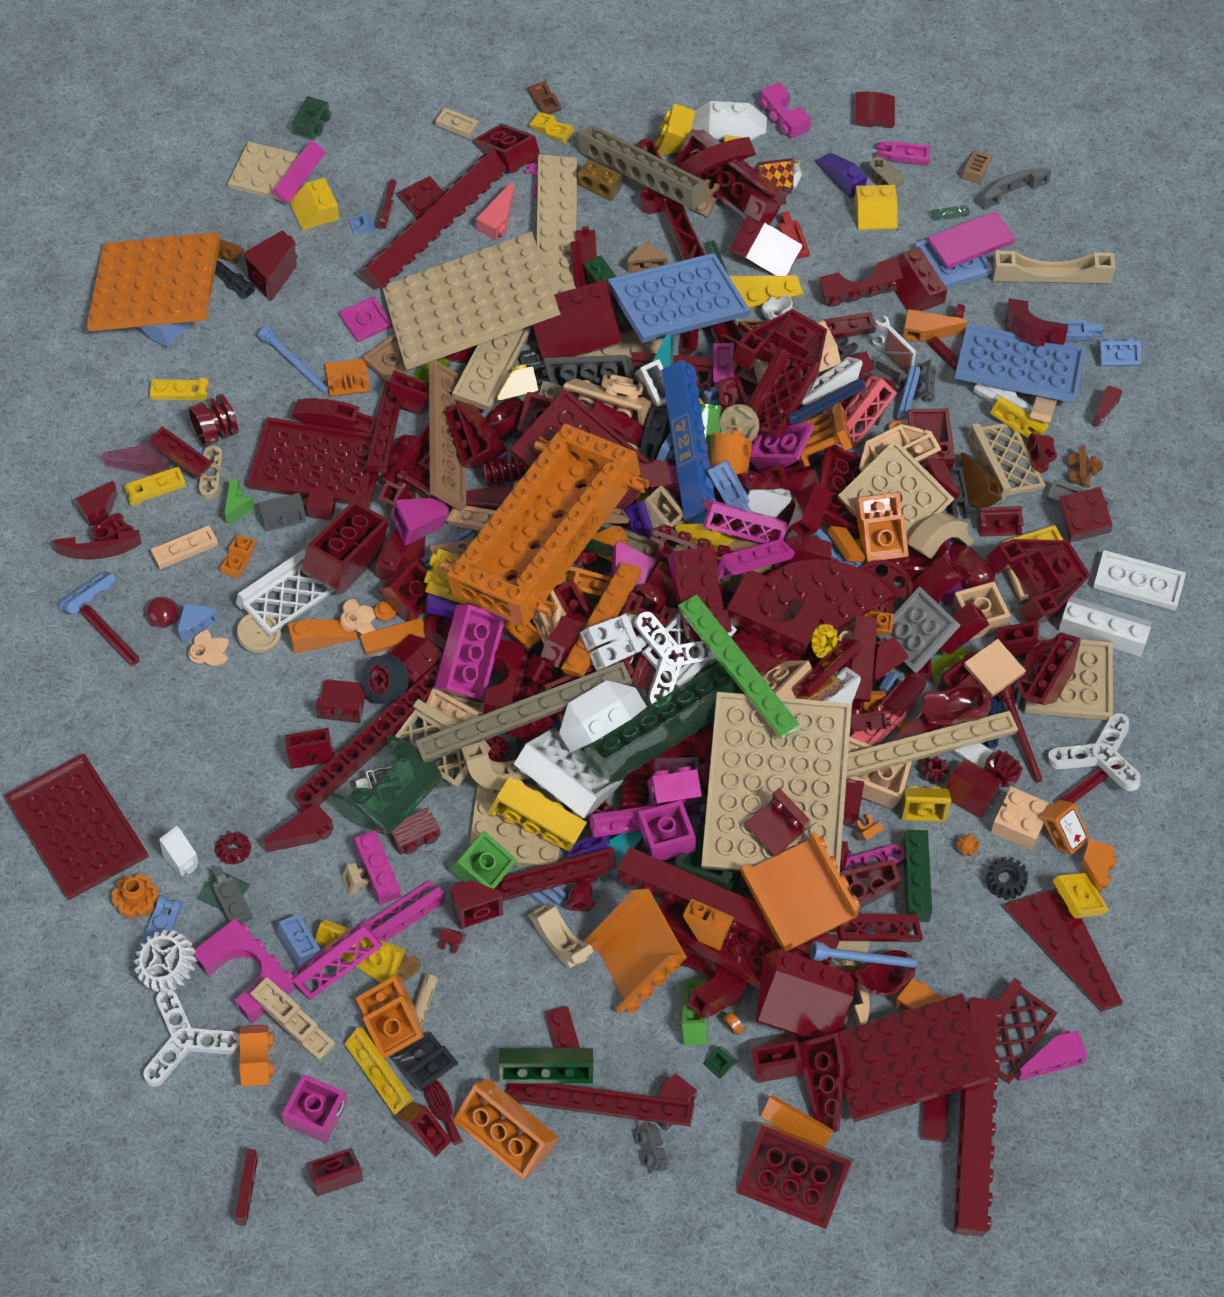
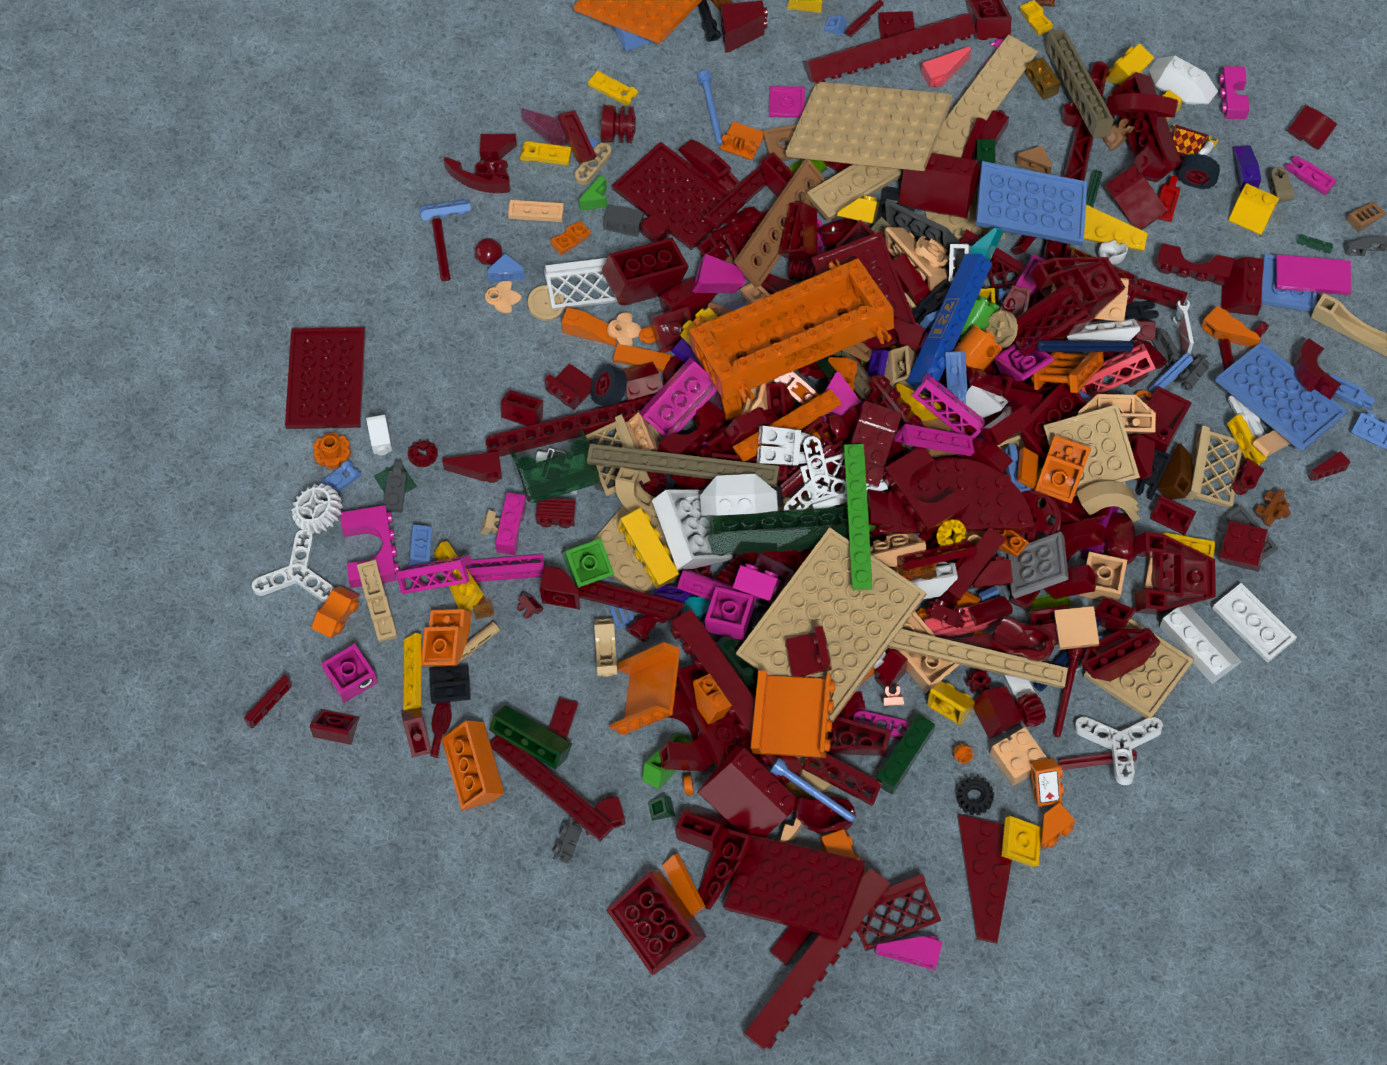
camera: 35 degrees right, 5 degrees up
none -> black wheel [1178,154,1220,190]

